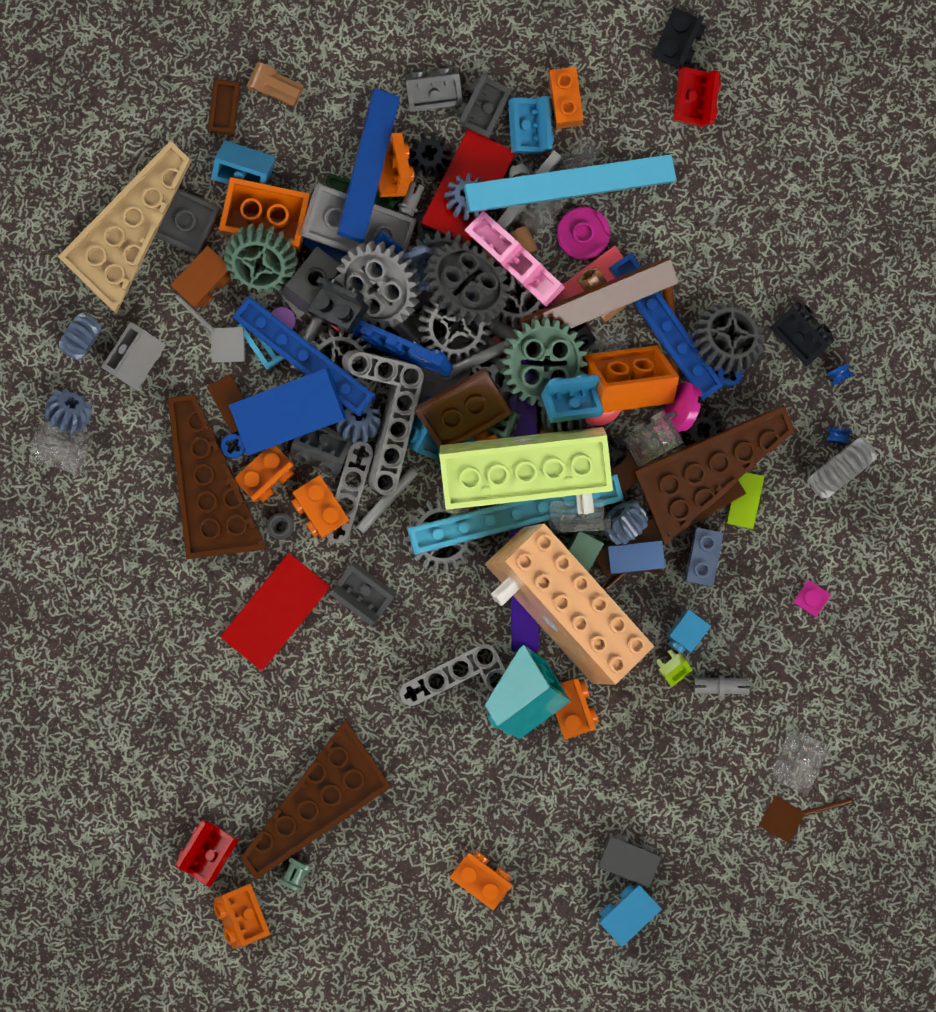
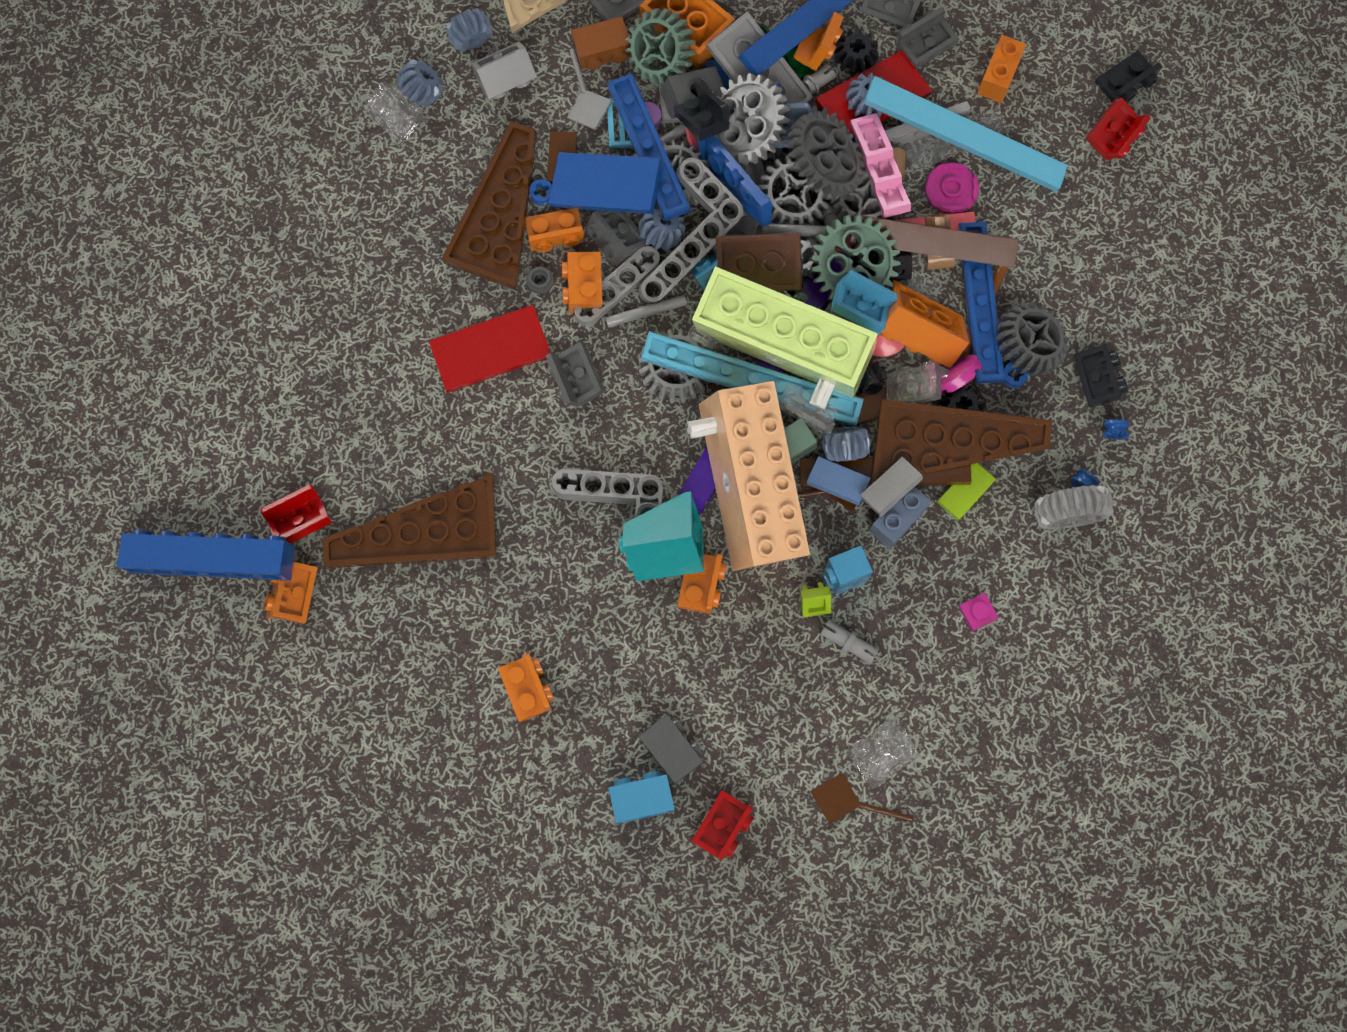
camera: 30 degrees right, 10 degrees down
sand green bush [279,857,312,892] -> none
dark azure bracket [508,96,554,154] -> none
none -> blue brick [117,530,295,581]
none -> red bracket [691,790,754,861]
none -> light grey tile [860,457,923,517]

